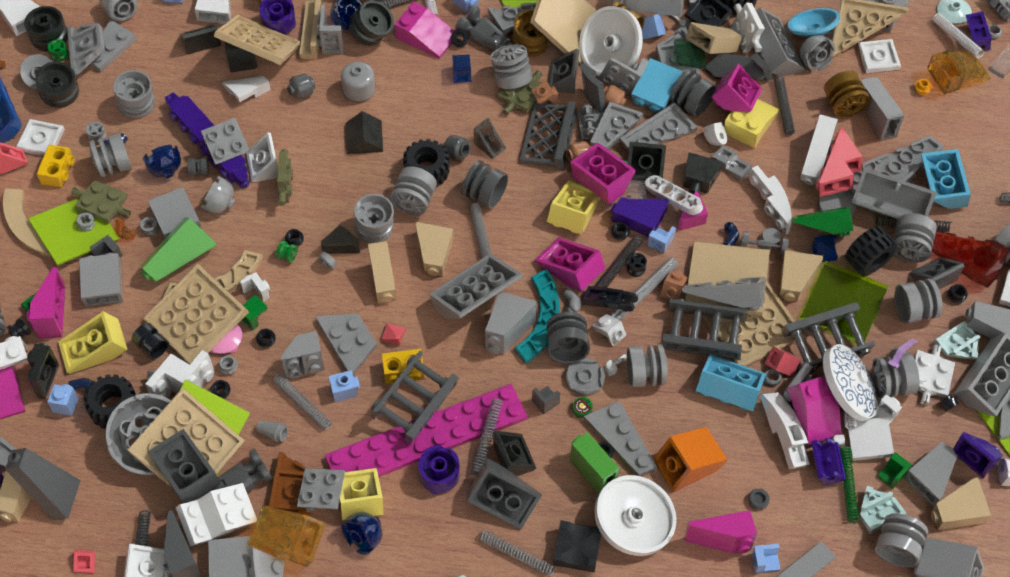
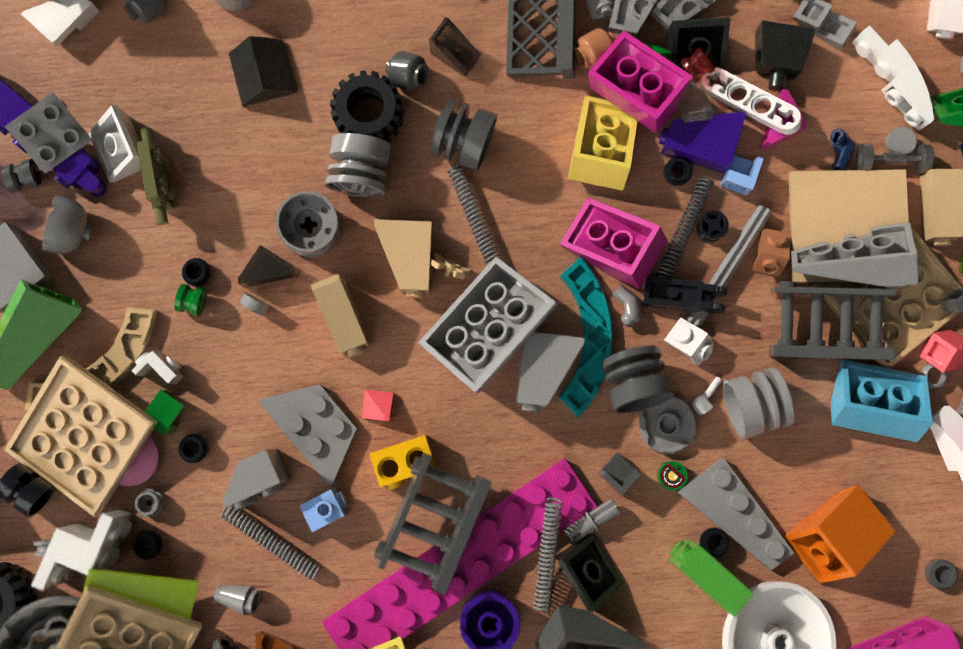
camera: 10 degrees left, 25 degrees up
none -> tan piece [430,253,471,279]
none -> light grey axle [564,499,620,544]
none -> clear red wheel [681,47,716,84]

